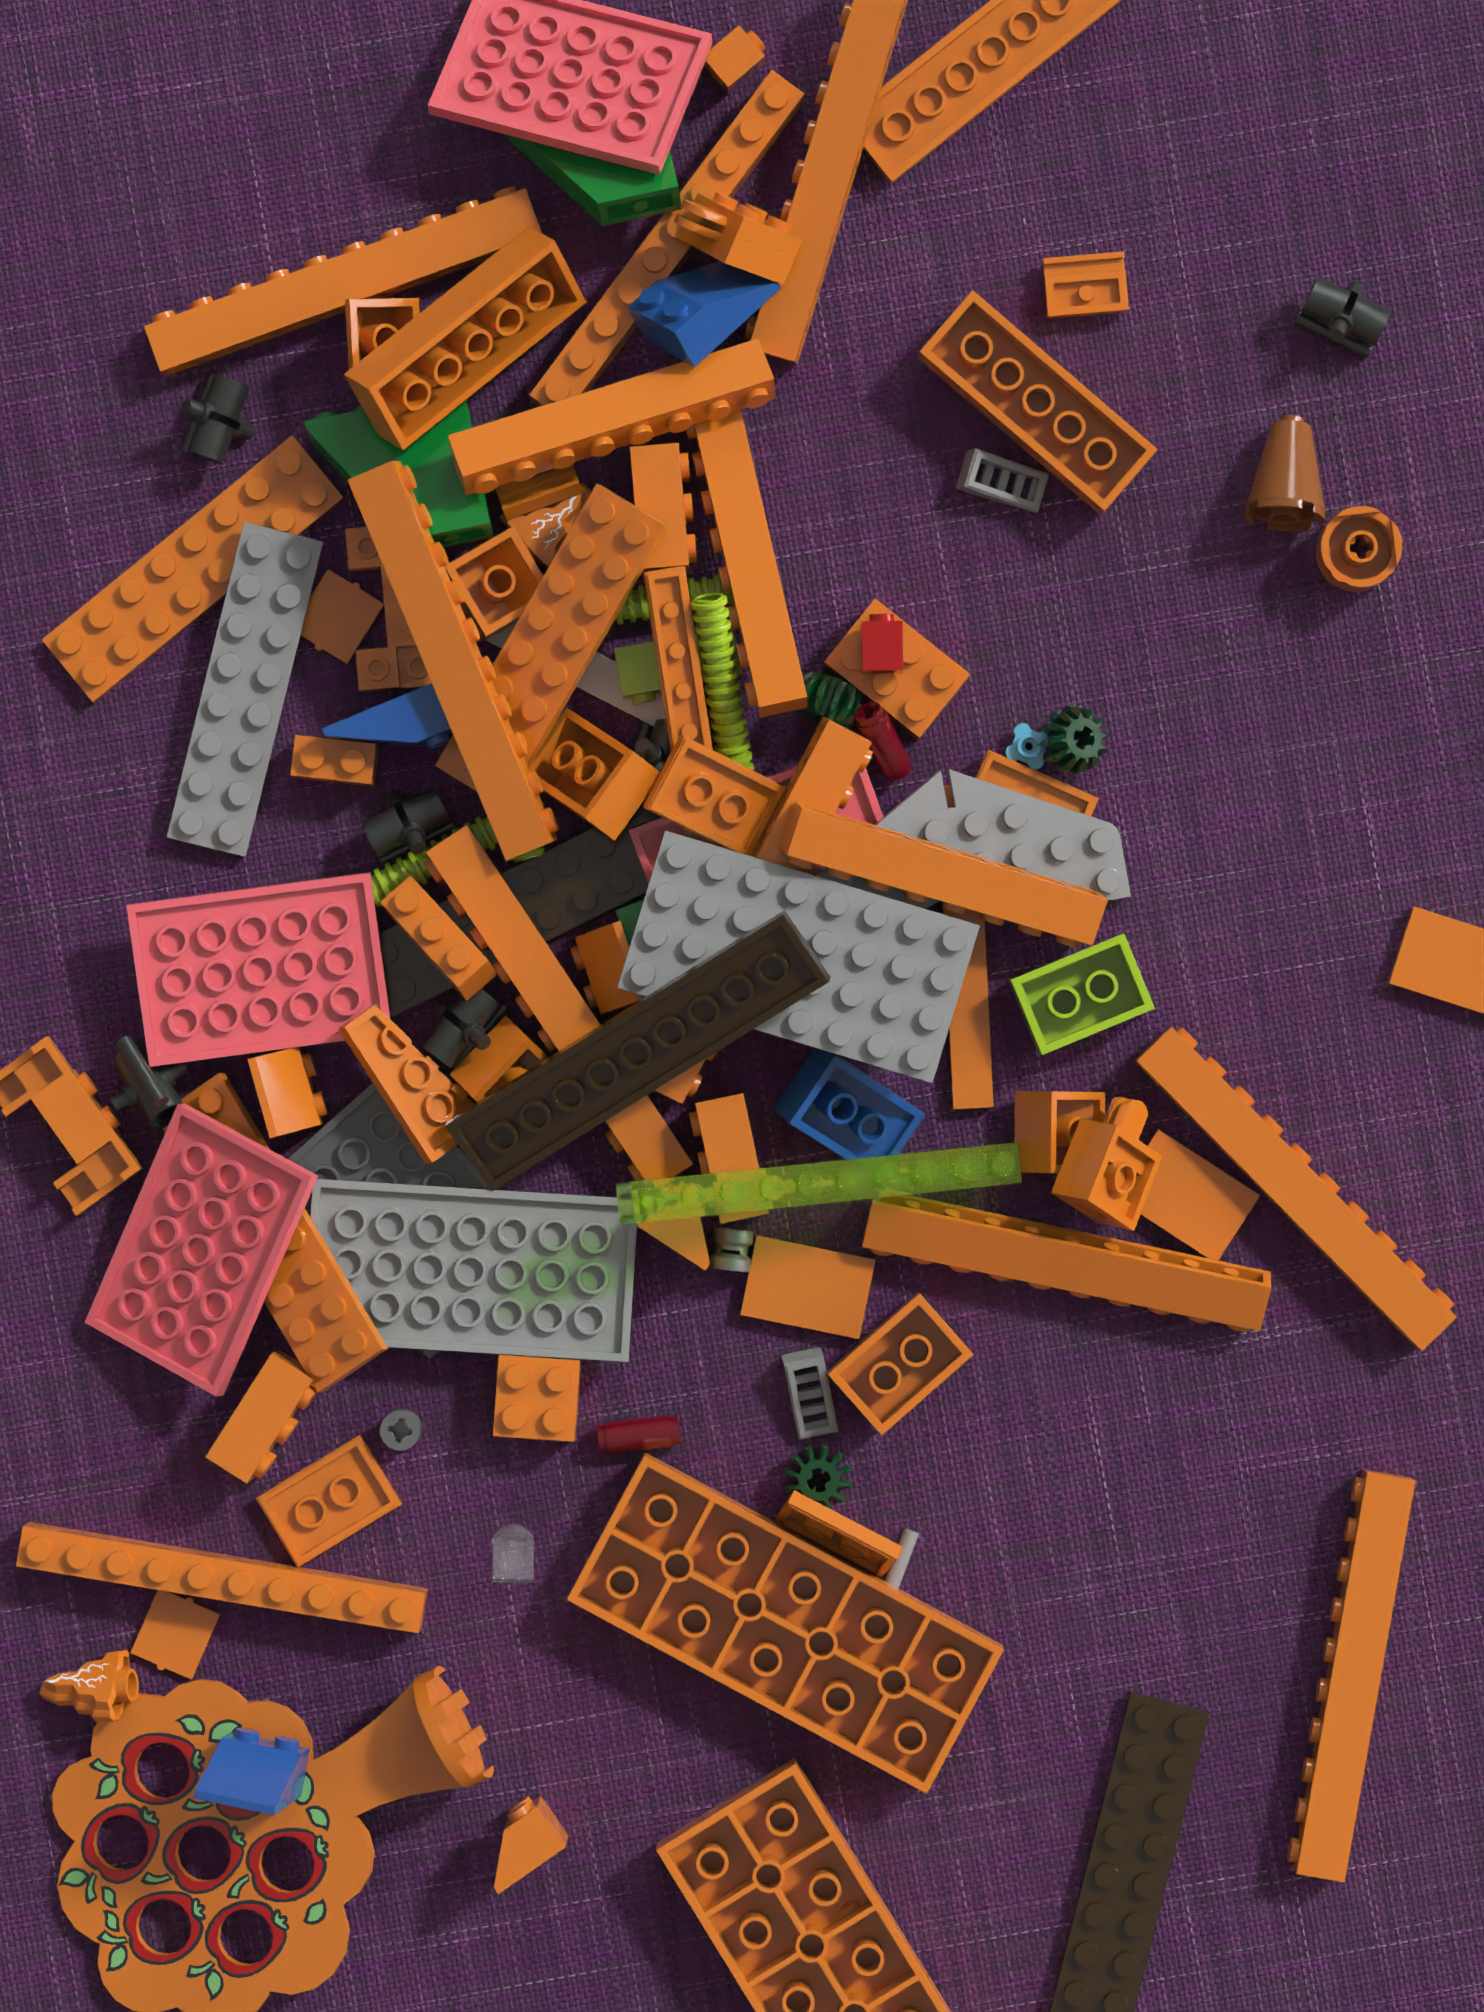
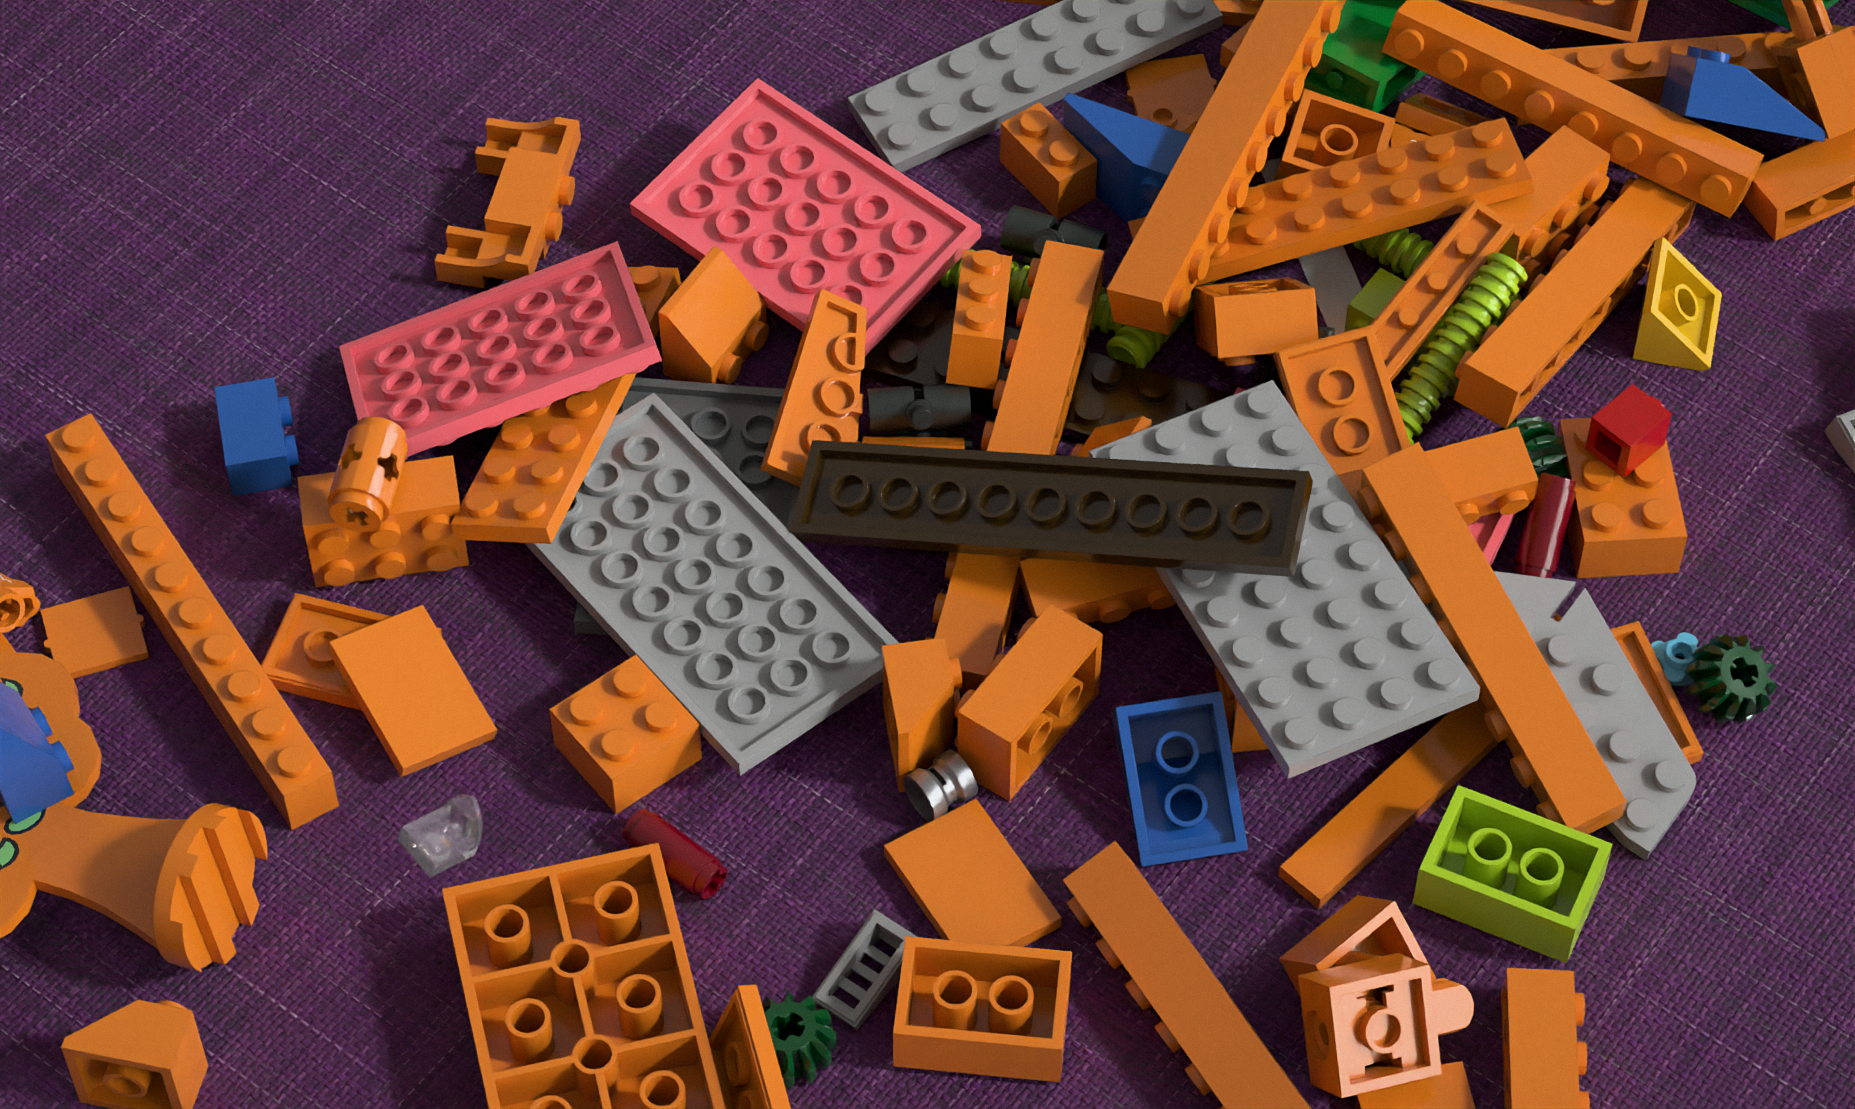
camera: 50 degrees right, 35 degrees down
pearl dark grey pin [110,1036,189,1129] -> none
flat silver wheel [380,1408,422,1451] -> none
clear neon green brick [616,1142,1022,1225] -> none
none -> blue brick [214,377,299,496]
none -> orange piece [327,416,408,532]
none -> orange tile [328,605,497,777]
none -> yellow slope [1633,237,1722,371]

